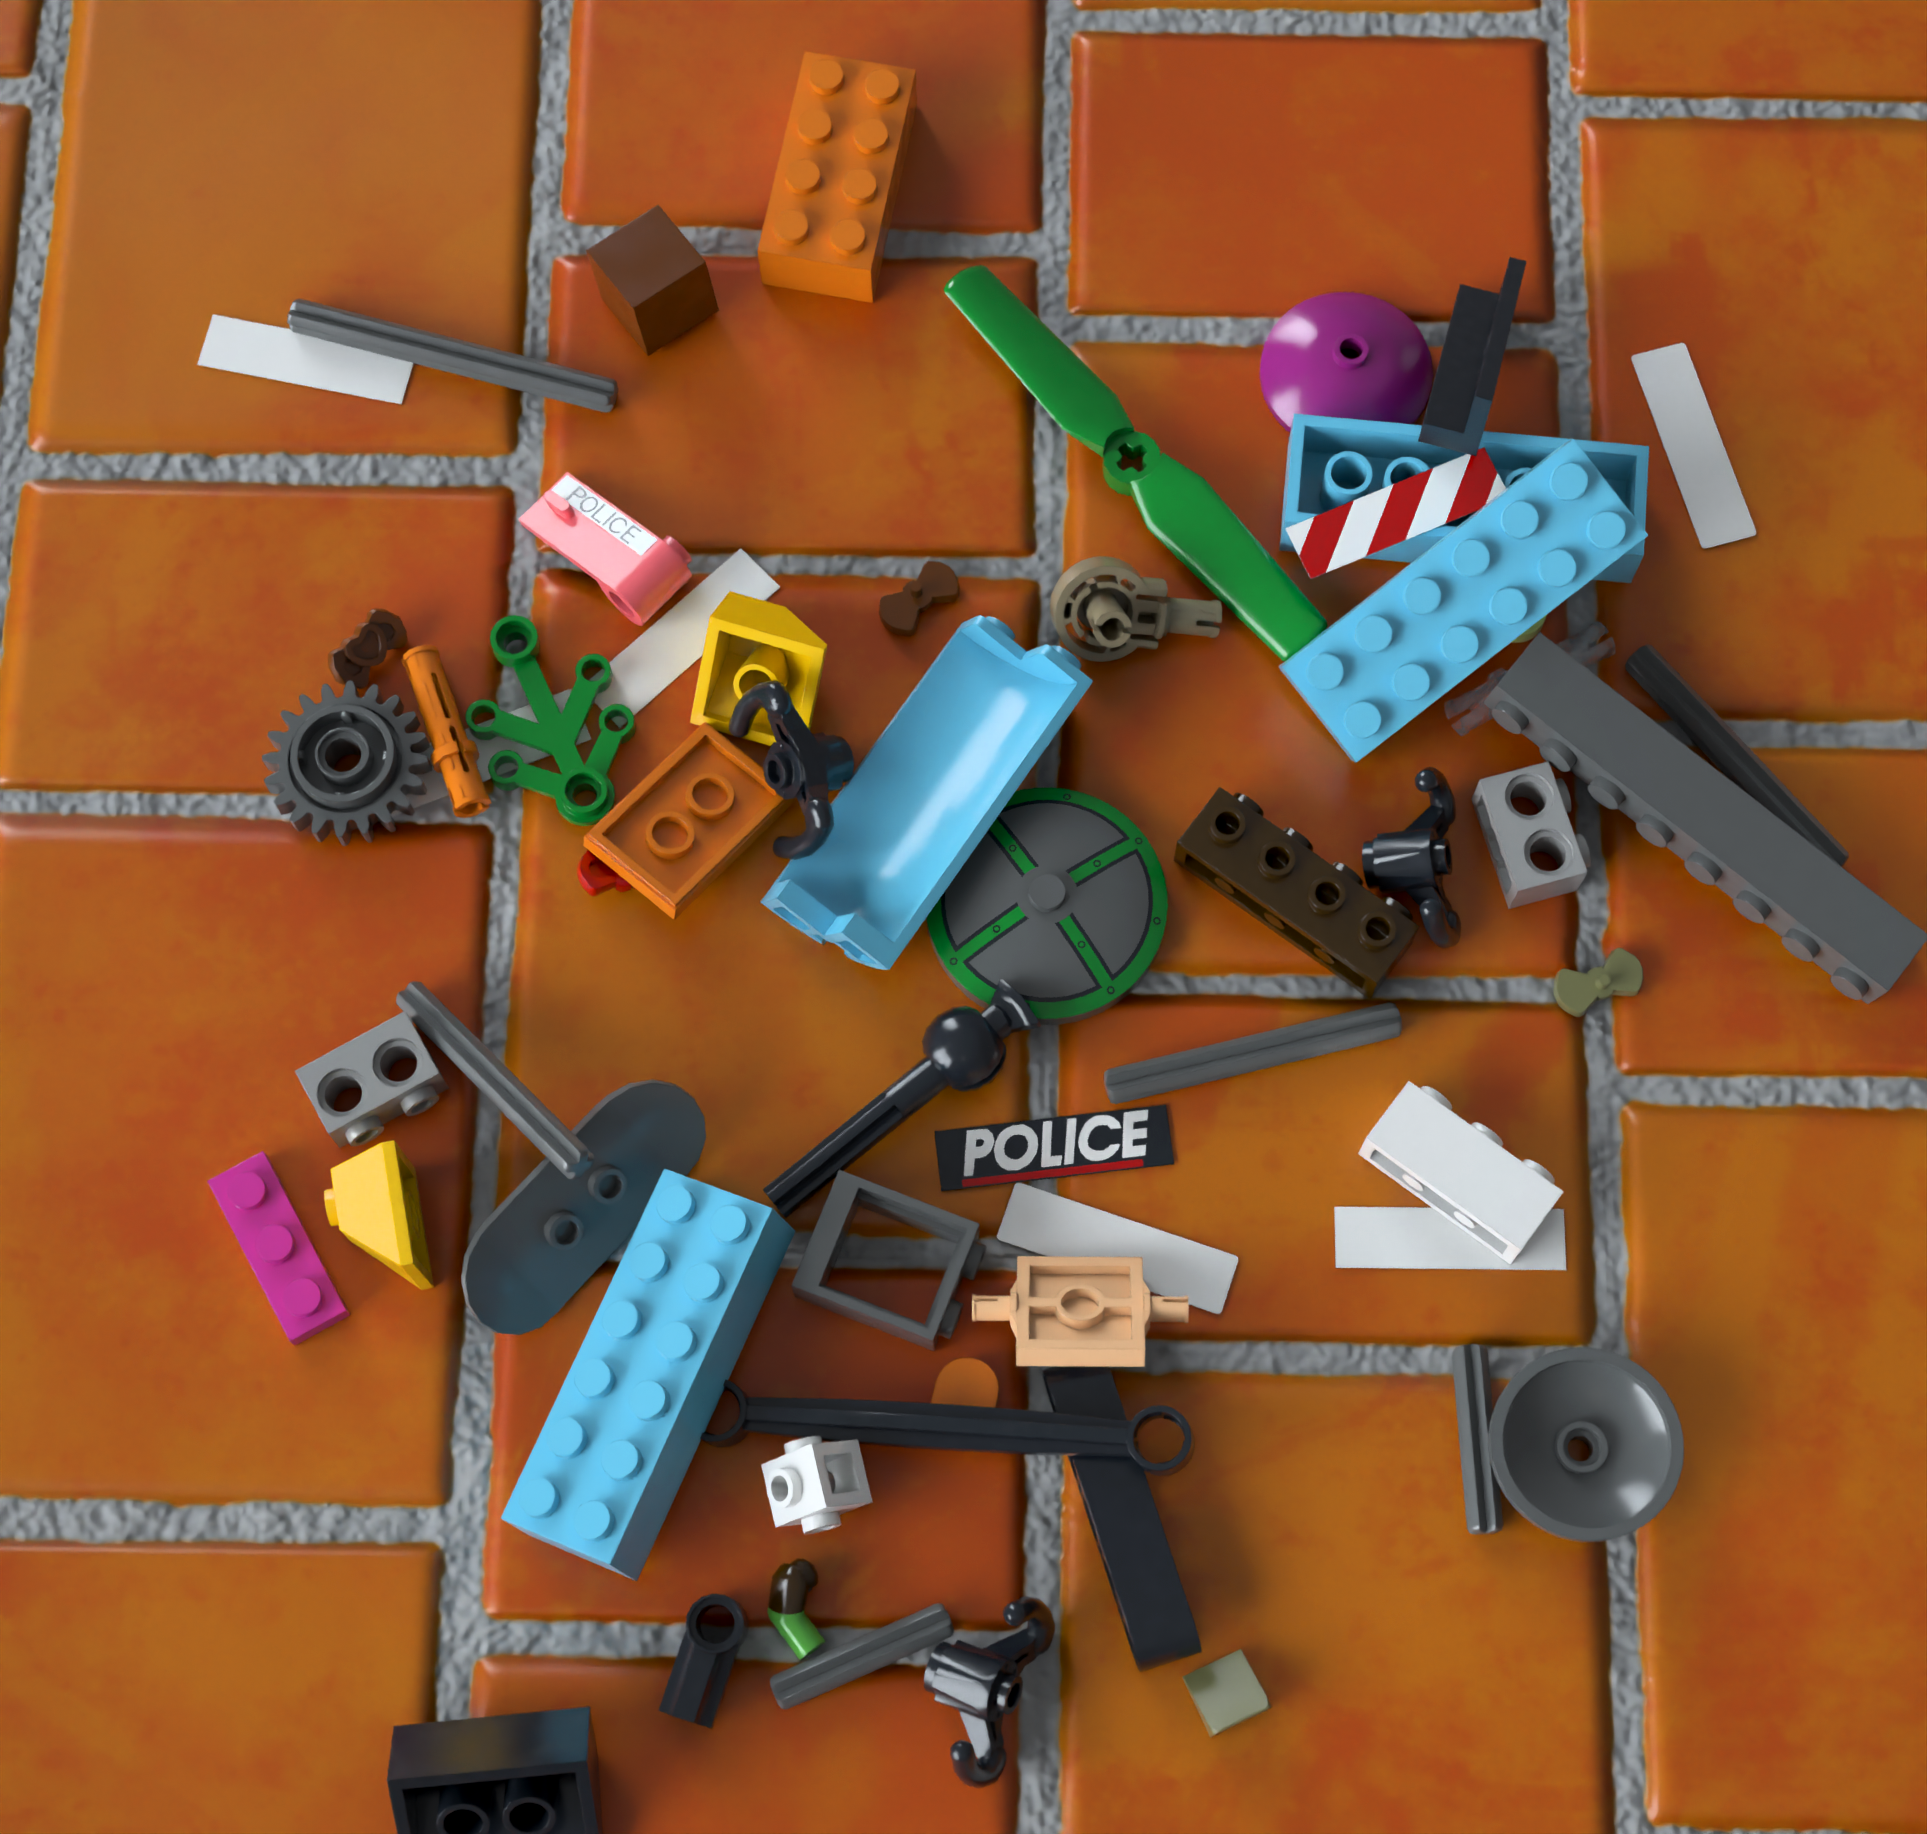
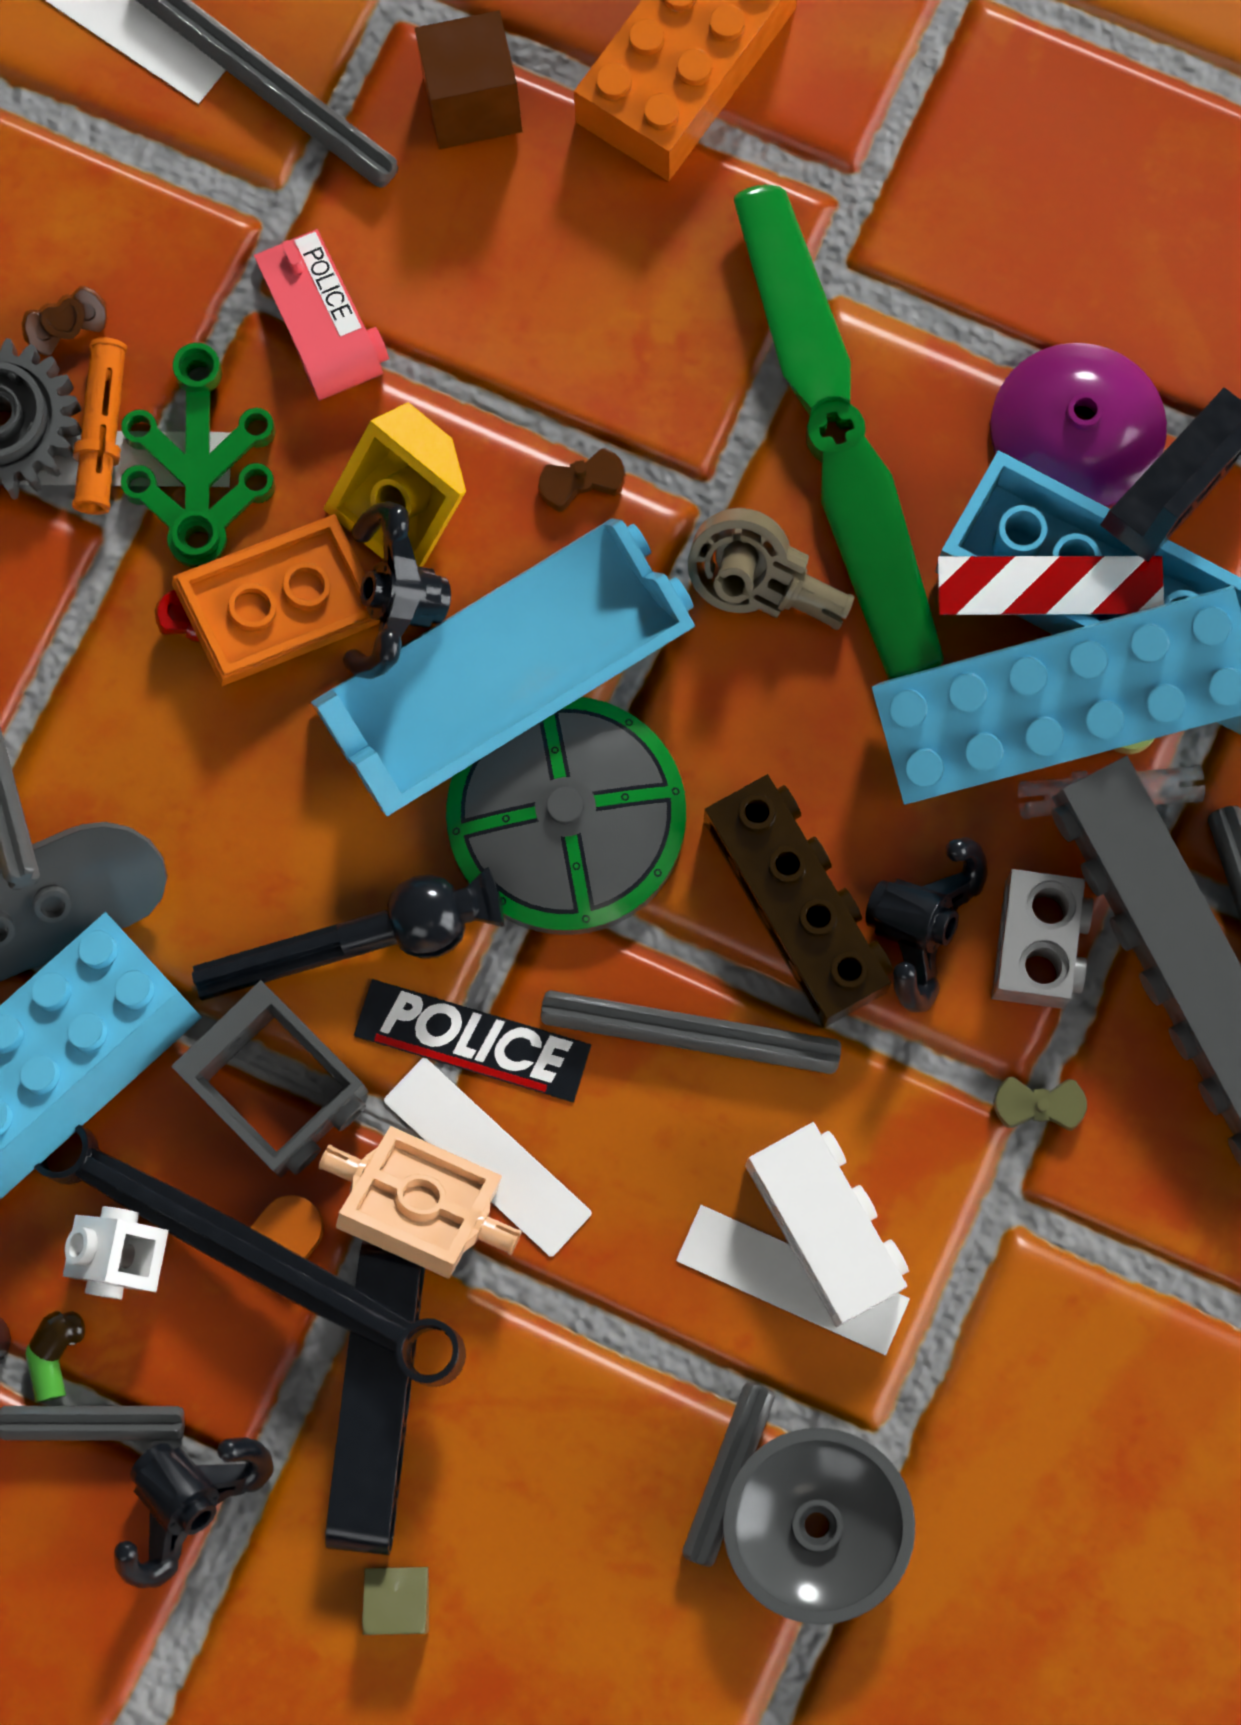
camera: 25 degrees right, 5 degrees up
white sticker [589,548,780,728] -> none

